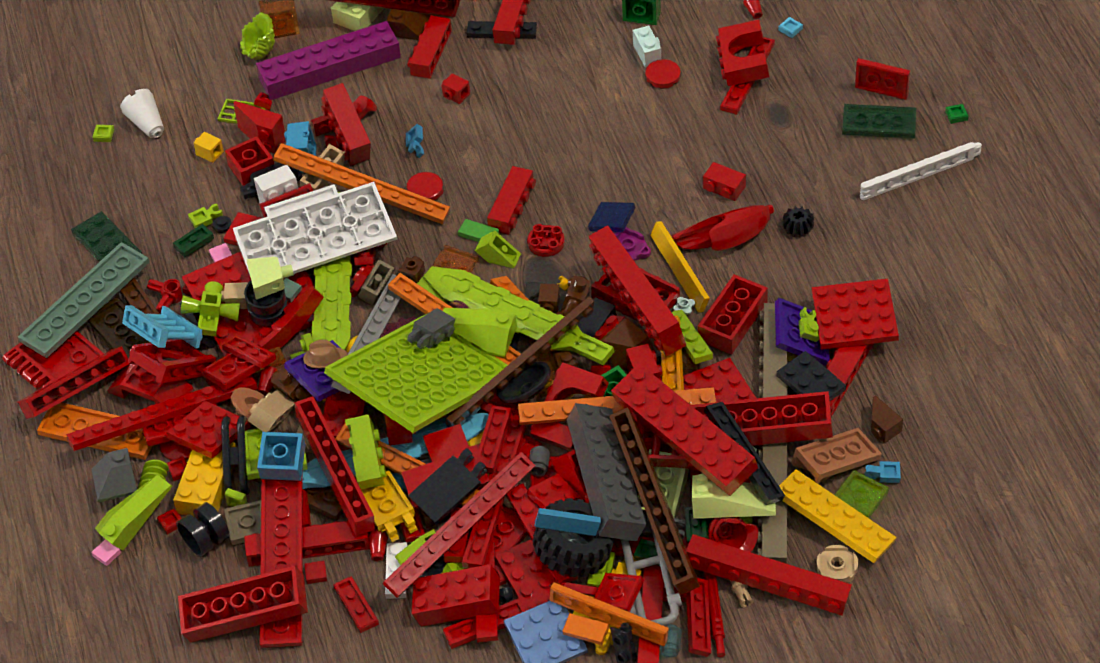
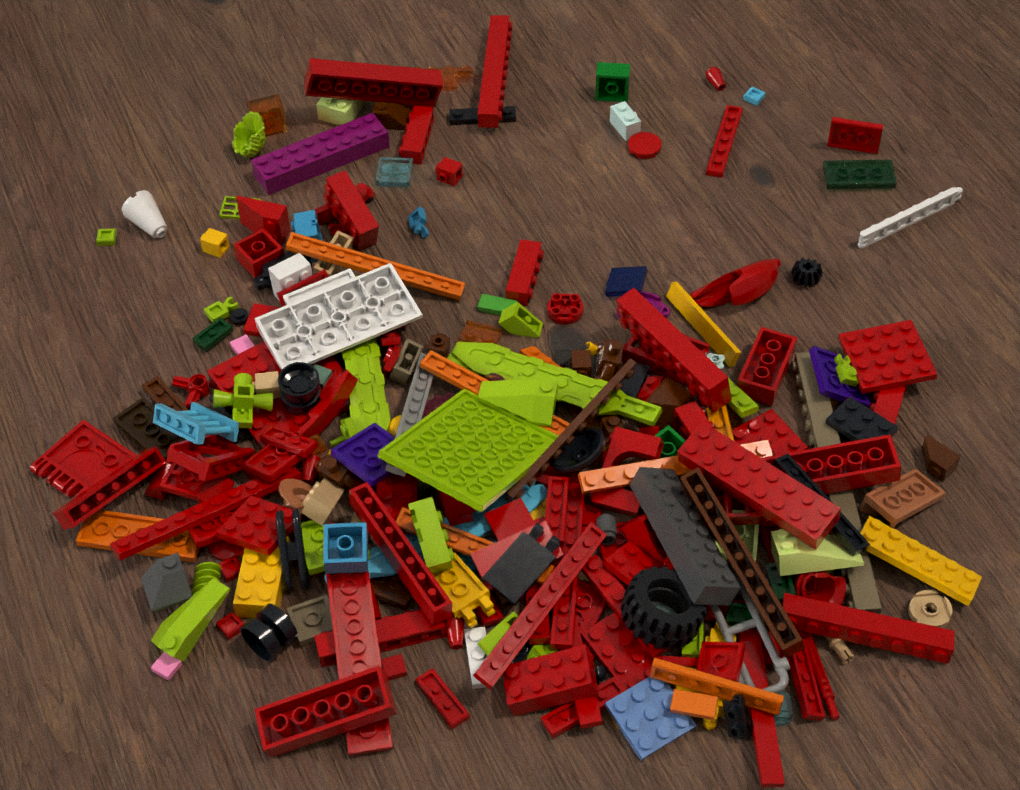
camera: 10 degrees left, 0 degrees up
sand green plate [18,242,150,358] -> none
clear green plate [71,211,142,262] -> none
lime tile [225,488,248,507] -> none
yellowish green torso [247,257,294,299] -> none
red tile [254,92,272,110] -> none
medium nougat piece [303,340,348,368] -> none
red tile [407,172,444,200] -> none
dark grey hinge [407,308,455,349] -> none
dark azure tile [535,508,601,536] -> none
red brick [703,162,746,201] -> none
red arch [716,19,770,86] -> none
clear neon green plate [835,470,889,518] -> none
dark azure plate [864,461,901,483] -> none
green tile [945,104,969,124] -> none
none -> clear light blue plate [375,157,413,187]

